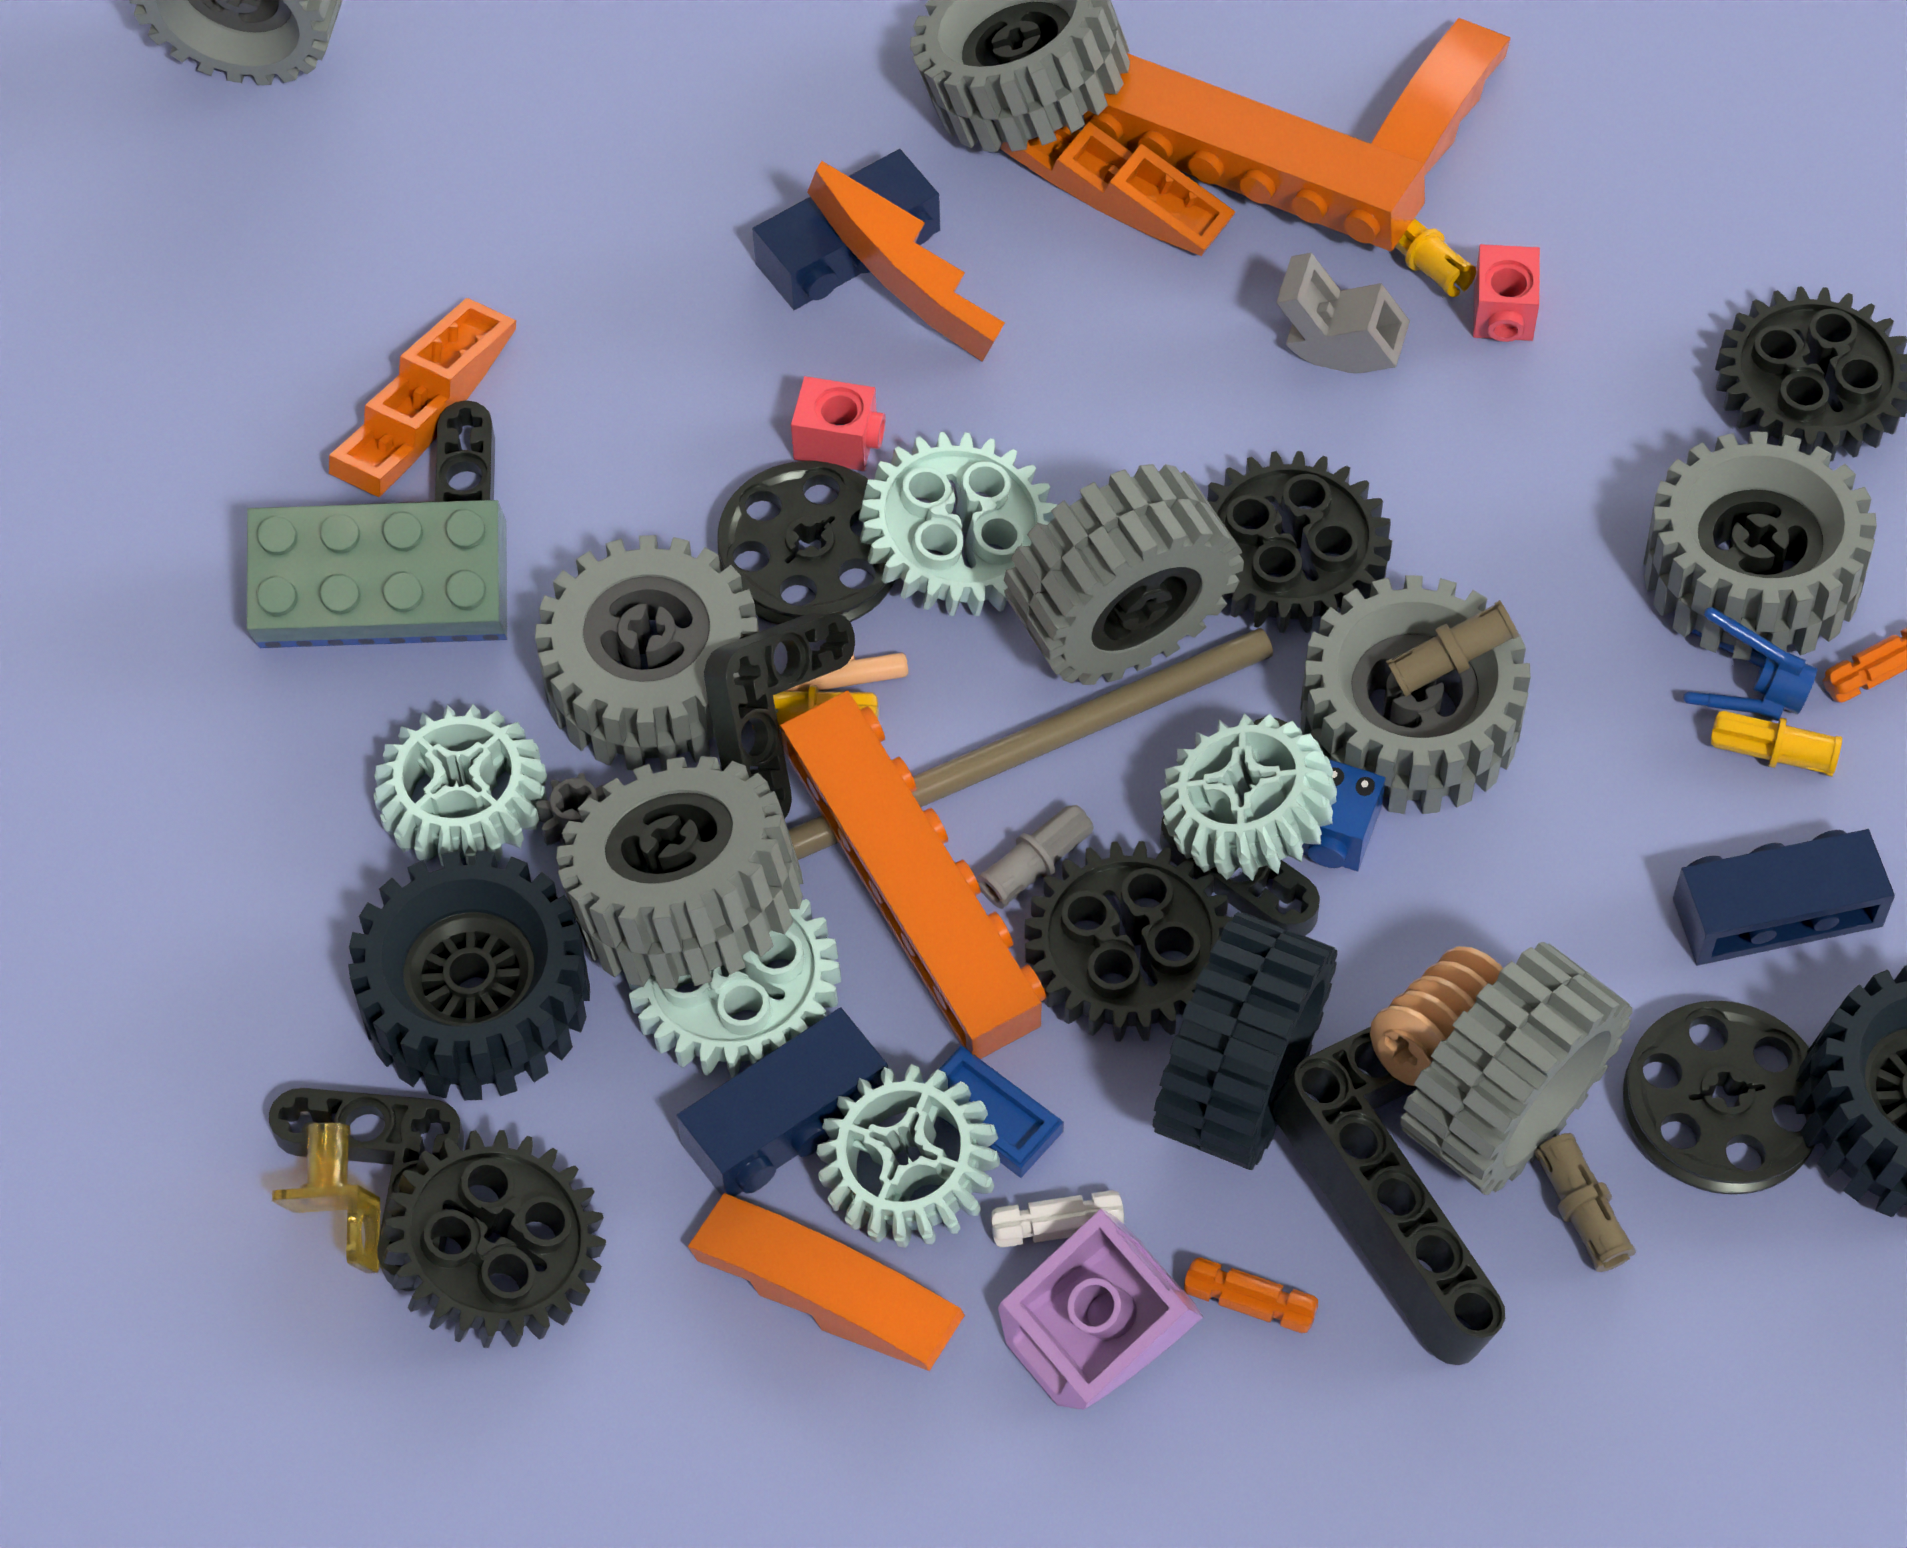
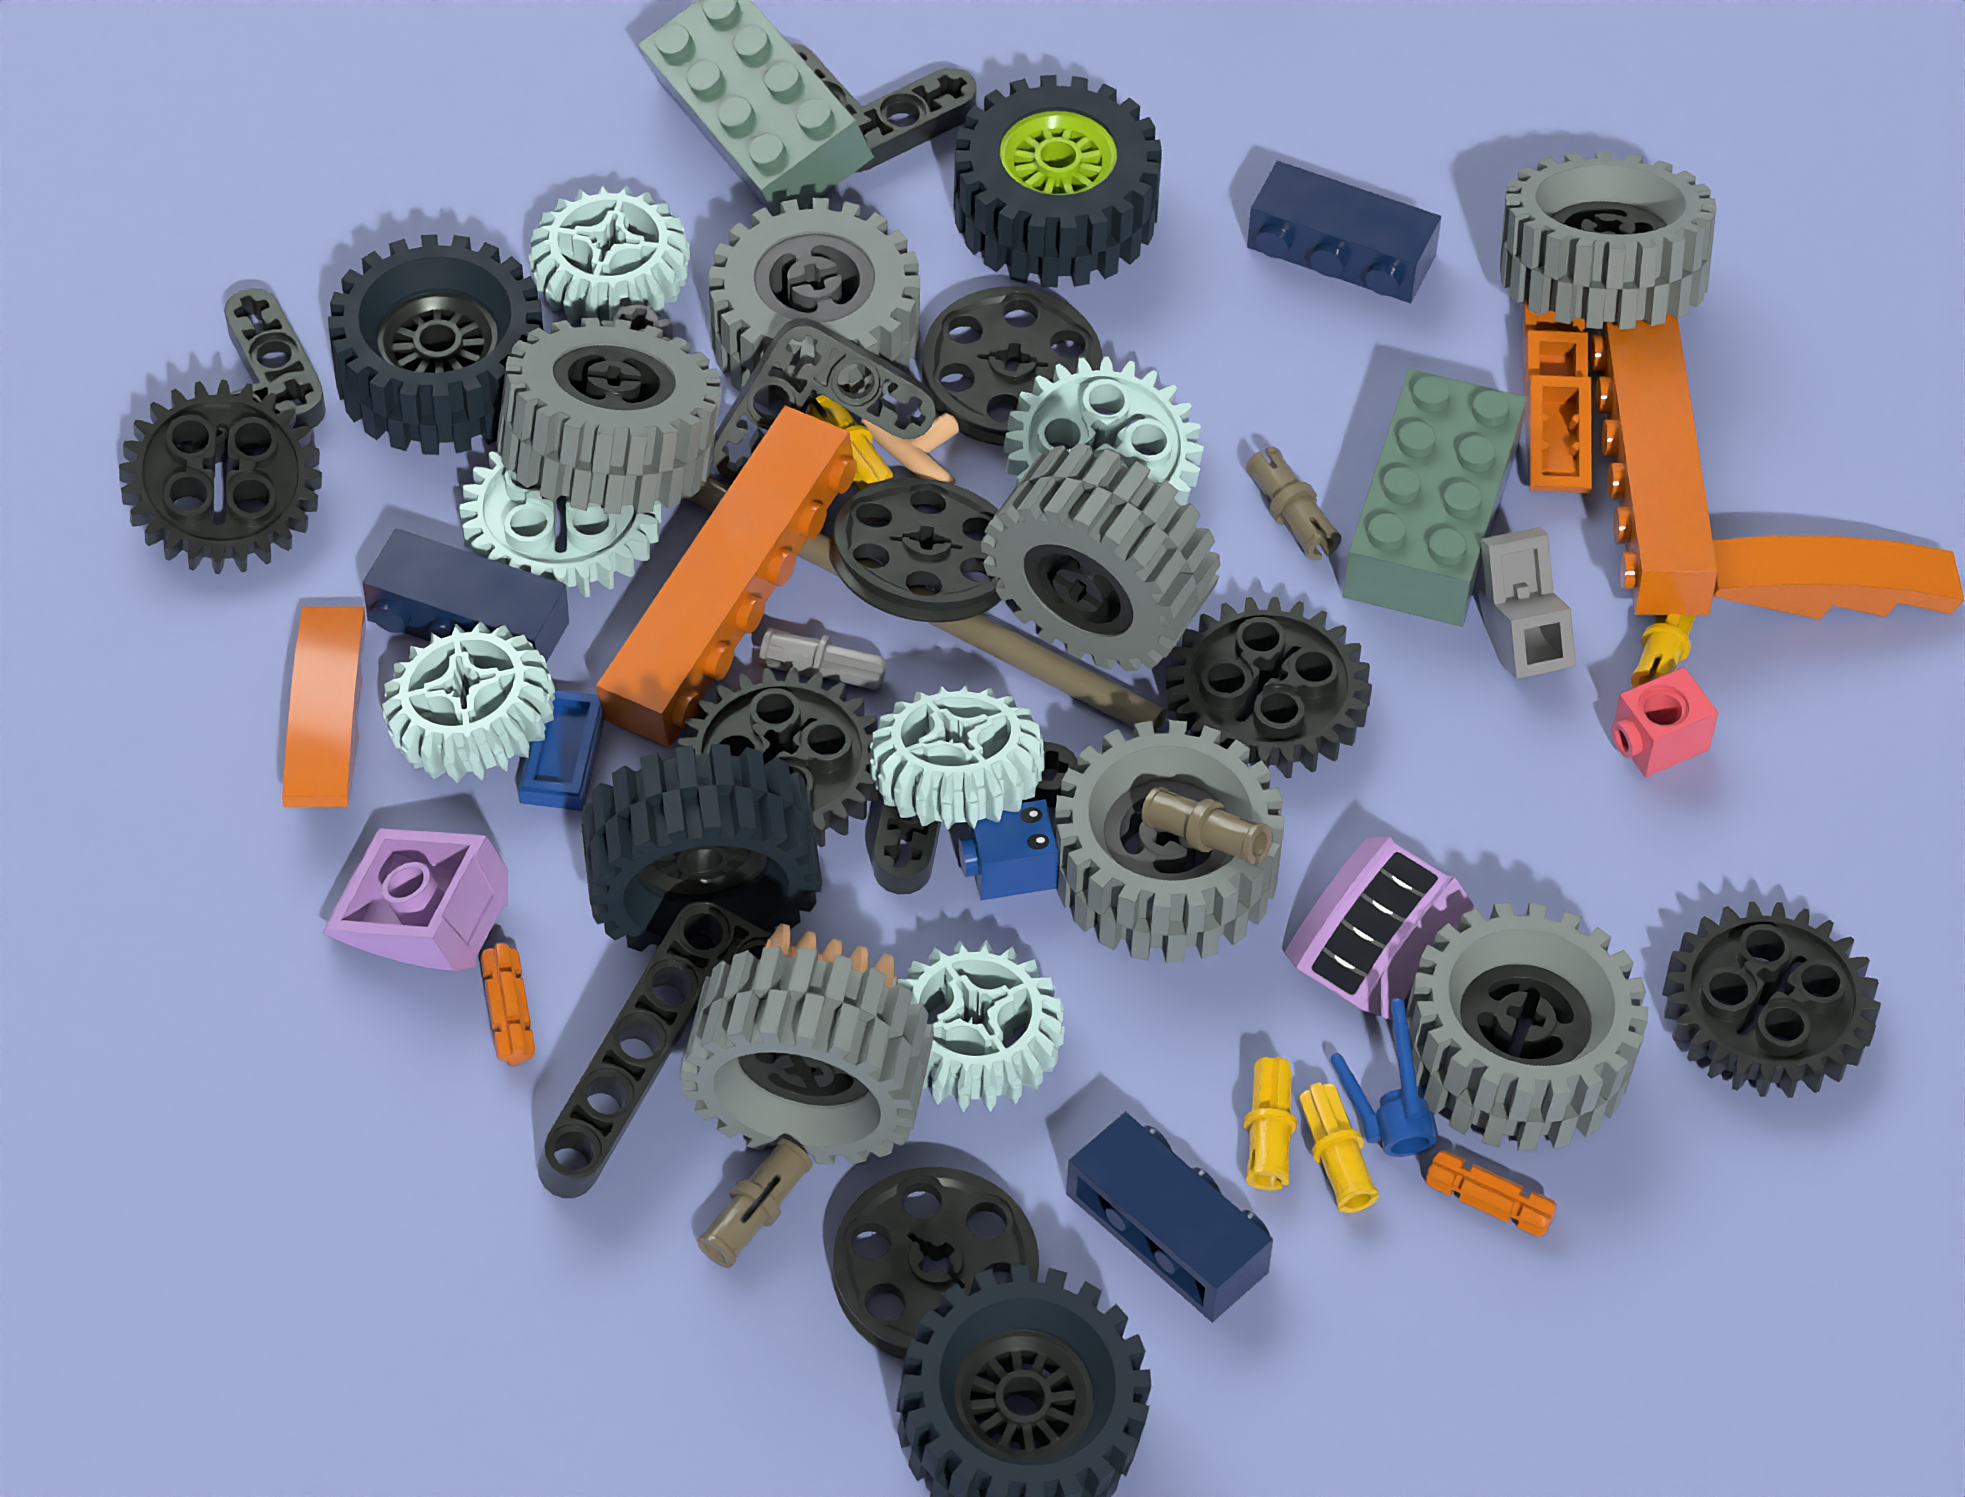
camera: 55 degrees right, 5 degrees down
clear yellow bracket [272,1123,380,1274] -> none
orange slope [329,298,516,497] -> none
coral brick [791,376,886,471] -> none
orange slope [807,161,1005,362] -> none
white axle [991,1190,1125,1248] -> none
none -> pearl dark grey wedge [831,478,1002,622]
none -> light aqua gear [896,939,1065,1112]
none -> black wheel [954,75,1162,288]
none -> yellow axle [1244,1057,1297,1191]
none -> dark tan pin [1246,447,1342,561]
none -> lavender slope [1285,836,1474,1020]
none -> sand green brick [1343,368,1527,627]

